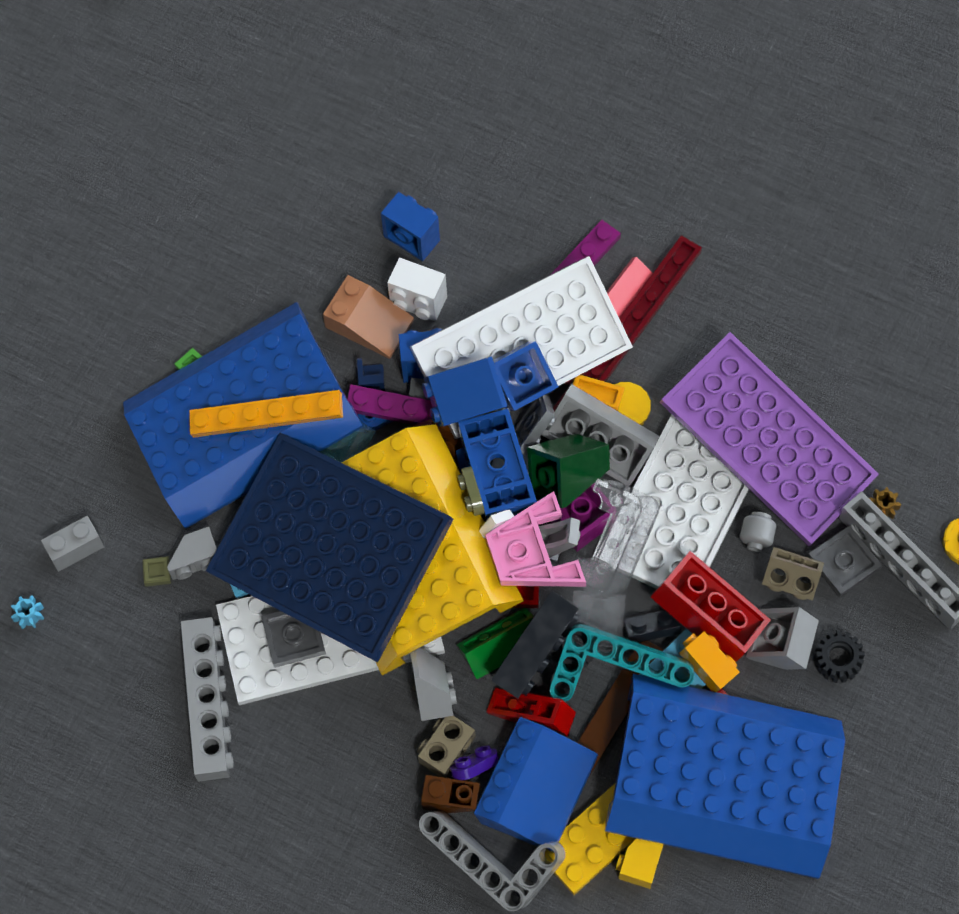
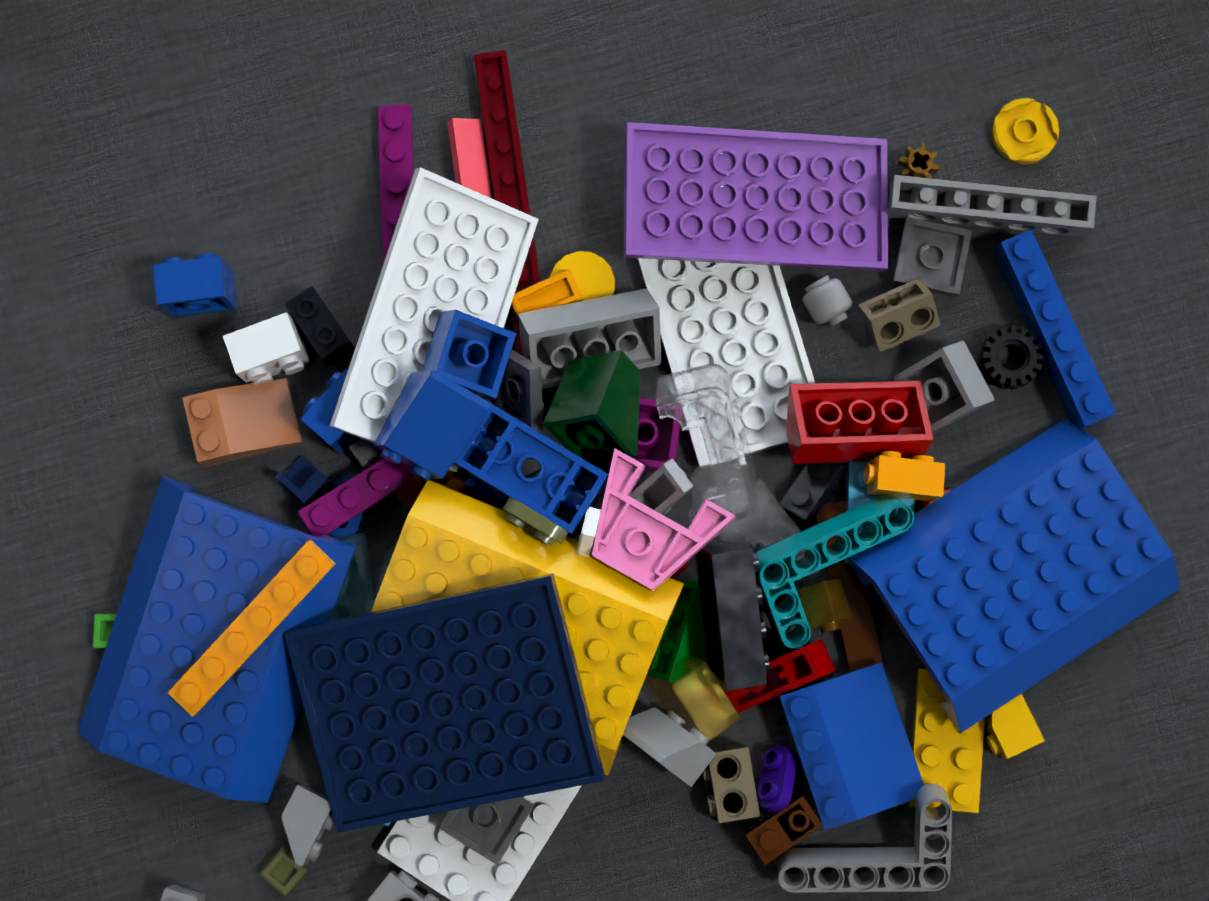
camera: 40 degrees left, 15 degrees up
none -> black brick [284,286,355,366]
none -> clear yellow panel [672,657,740,741]
none -> pearl gold brick [797,579,852,634]
none -> blue brick [994,229,1116,430]

